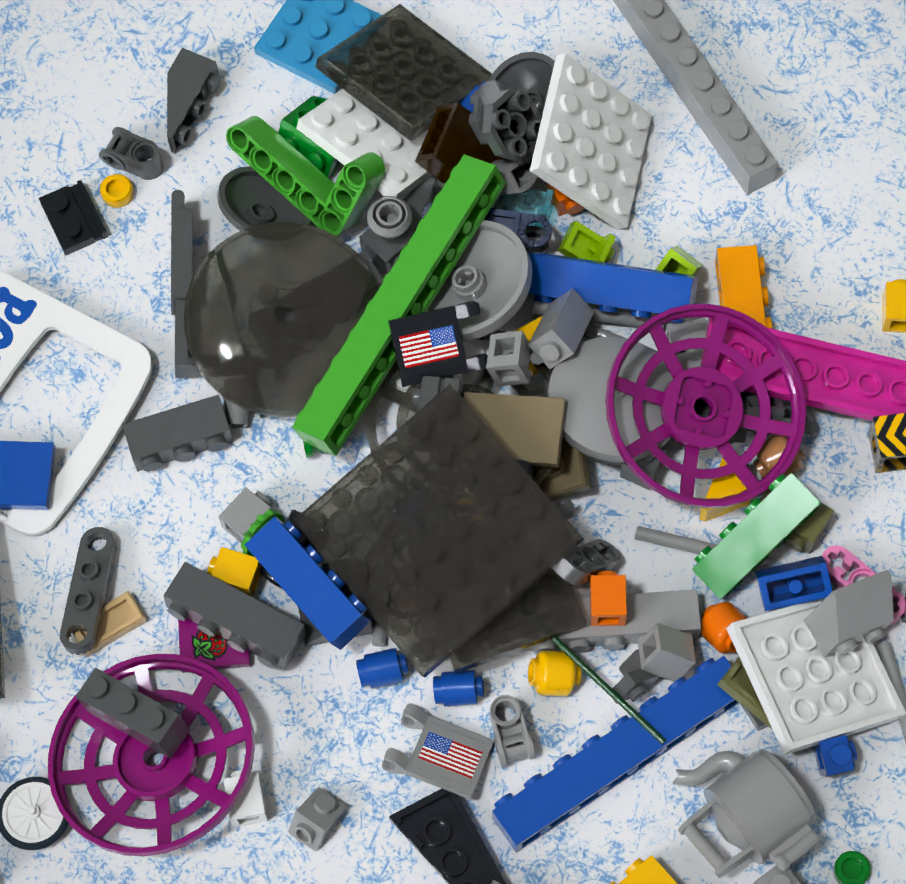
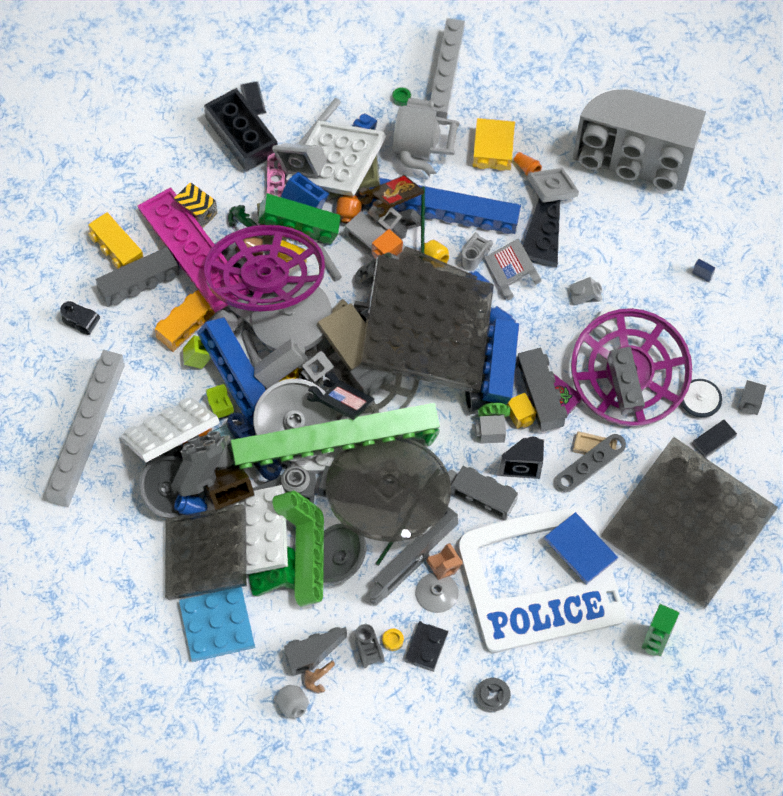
camera: 140 degrees left, 5 degrees down
none -> black piece [60,301,100,335]
none -> dark grey brick [95,247,179,307]
none -> dark green piece [227,205,257,227]
none -> light grey head [277,685,309,718]
none -> medium nougat piece [304,660,335,693]
none -> dark brown flag [358,175,424,218]
none -> light grey dish [416,573,459,613]
none -> nougat panel [426,543,463,580]
none -> black slope [499,436,544,479]

